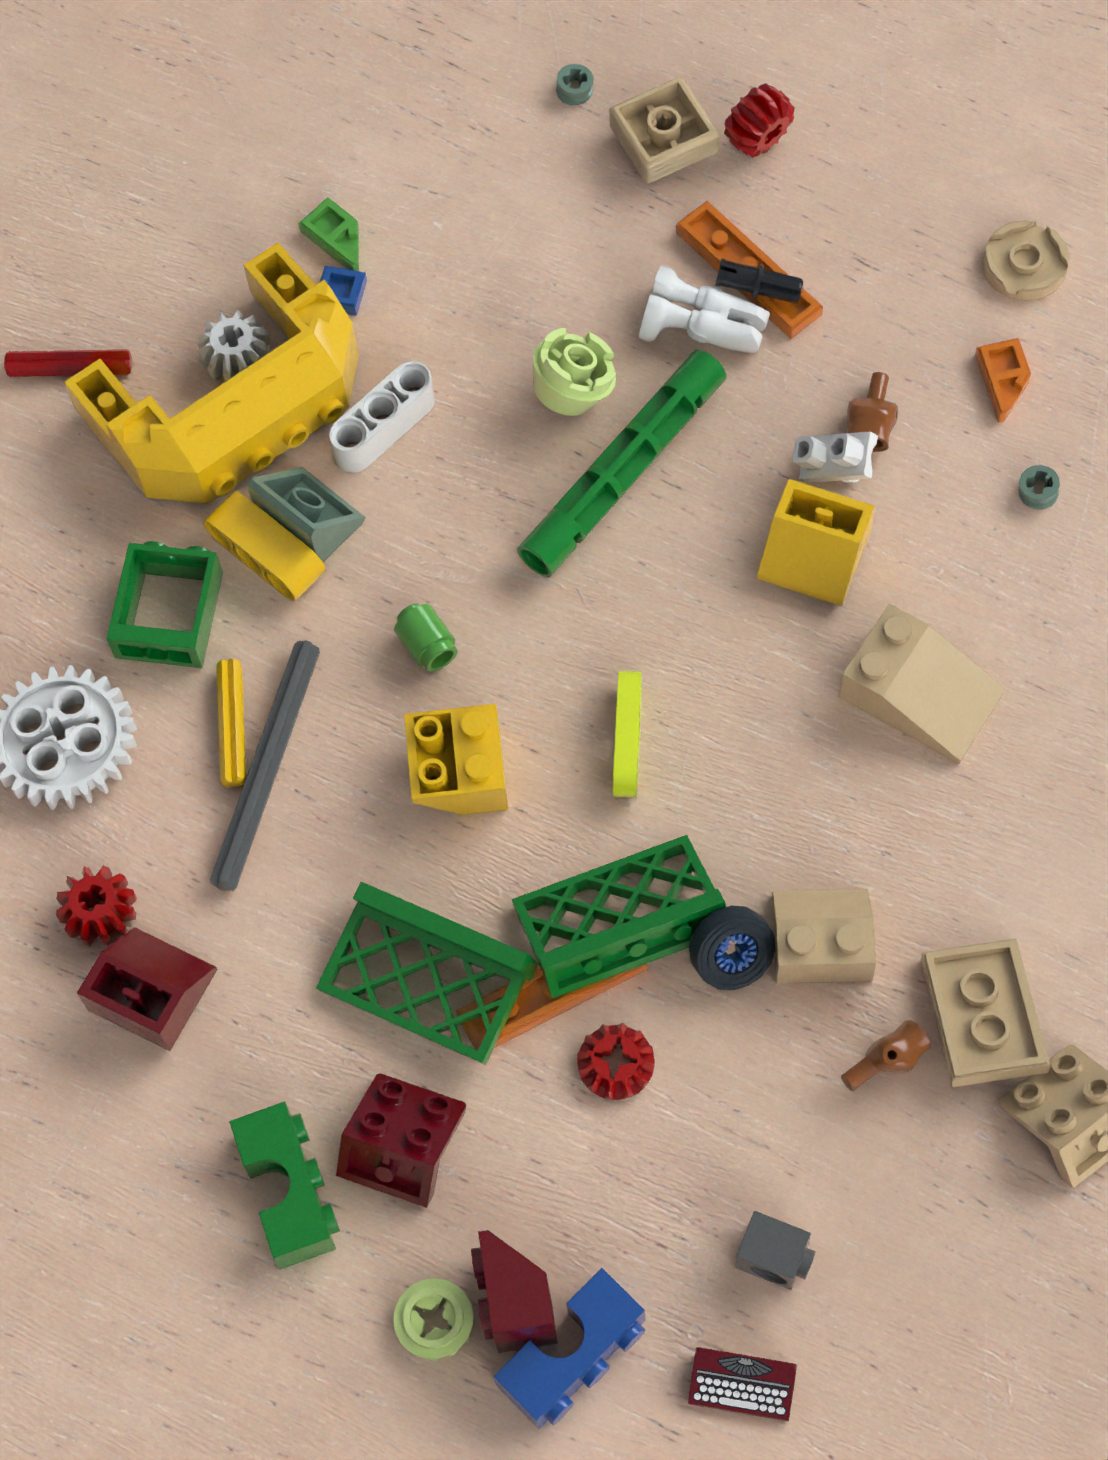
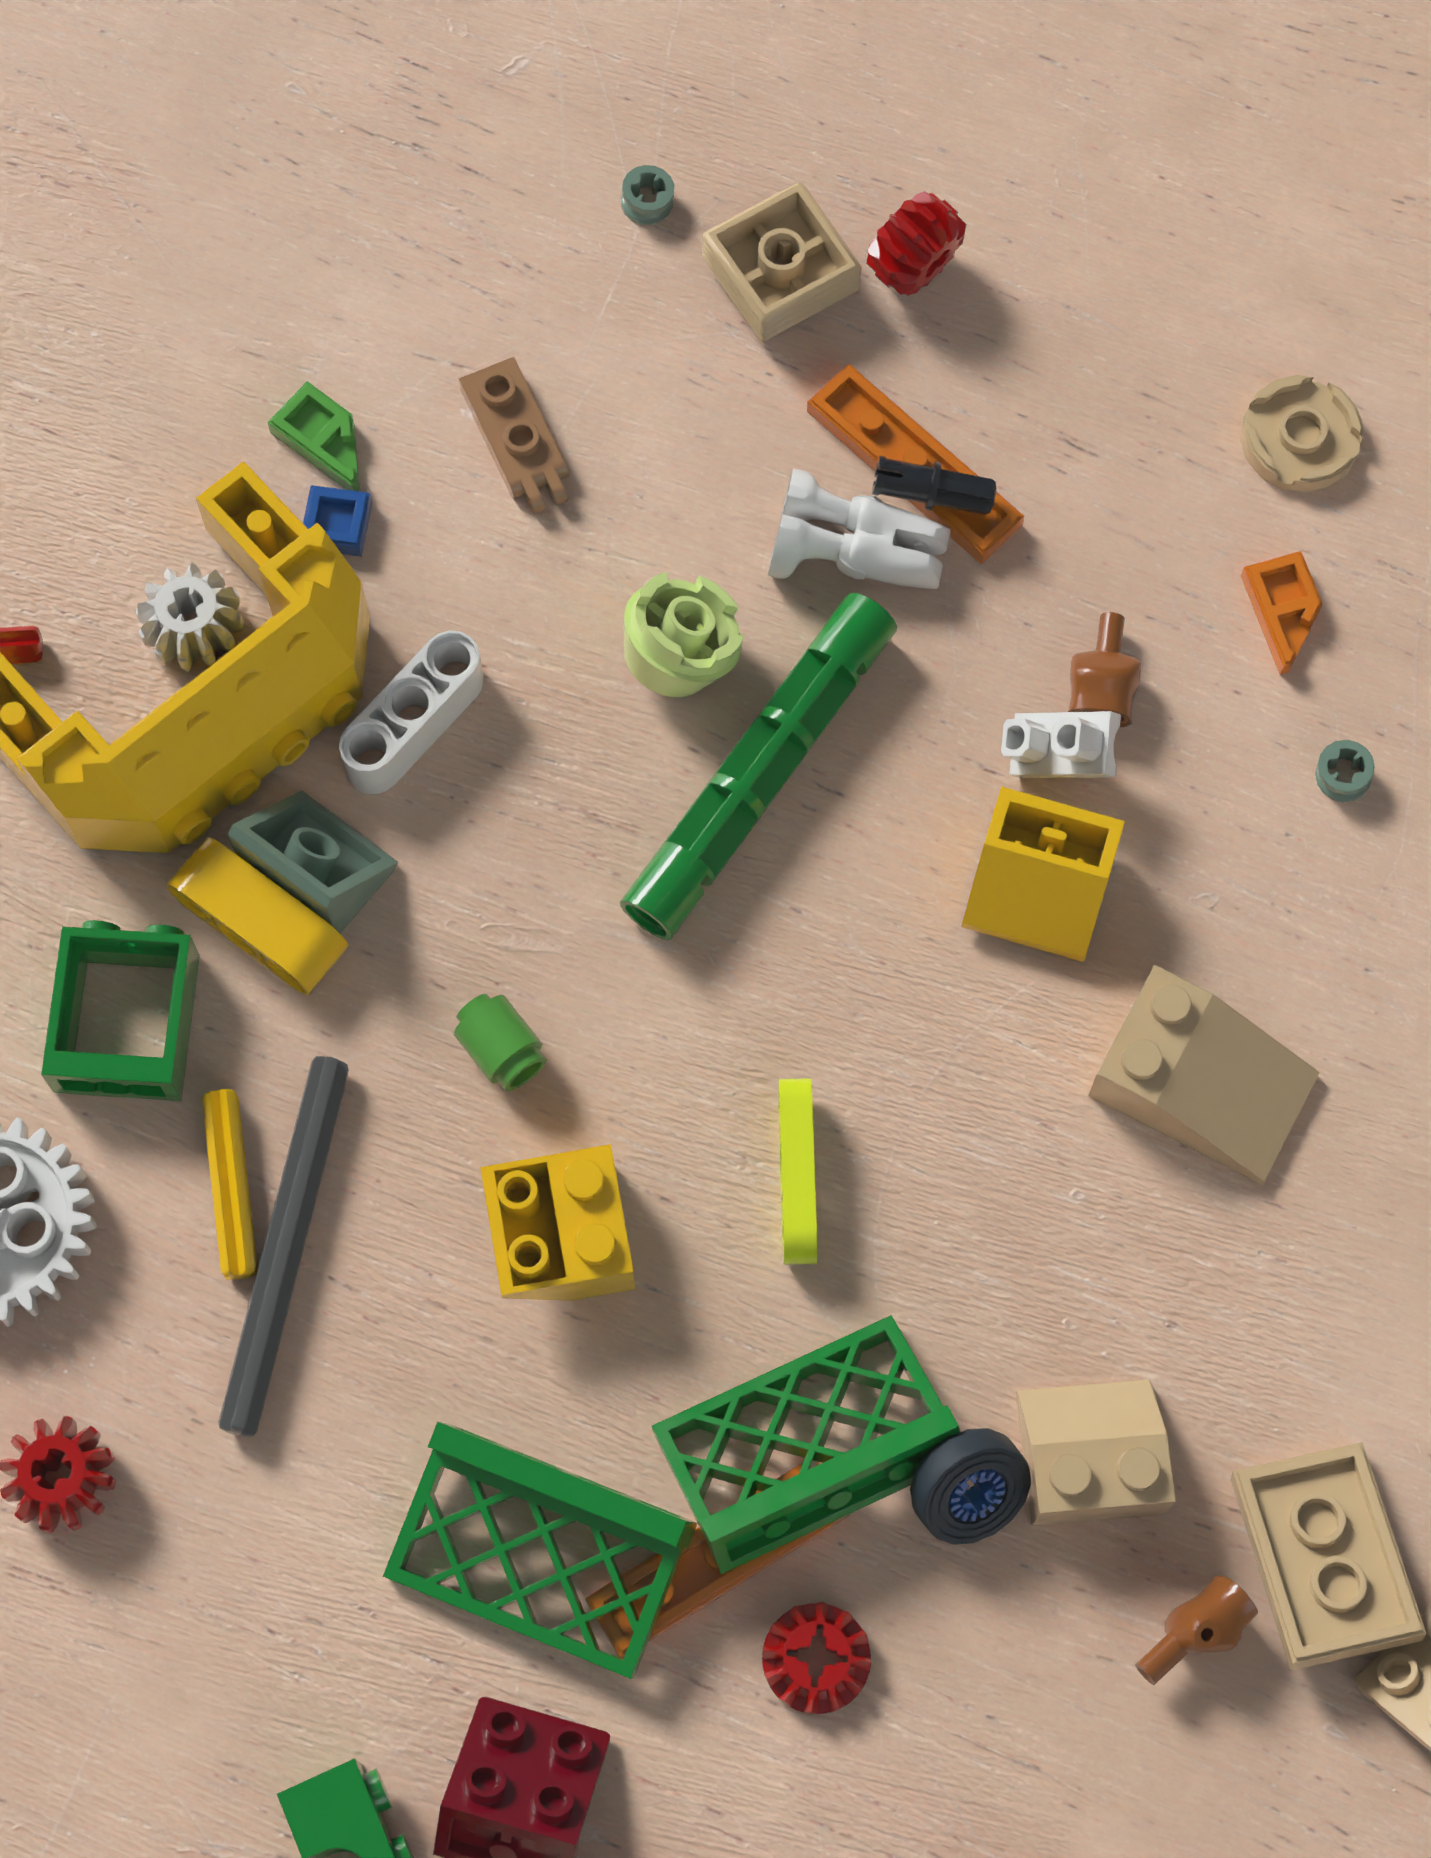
camera: 10 degrees left, 5 degrees up
dark red slope [77,927,218,1051] -> none
none -> medium nougat hinge [459,357,569,514]

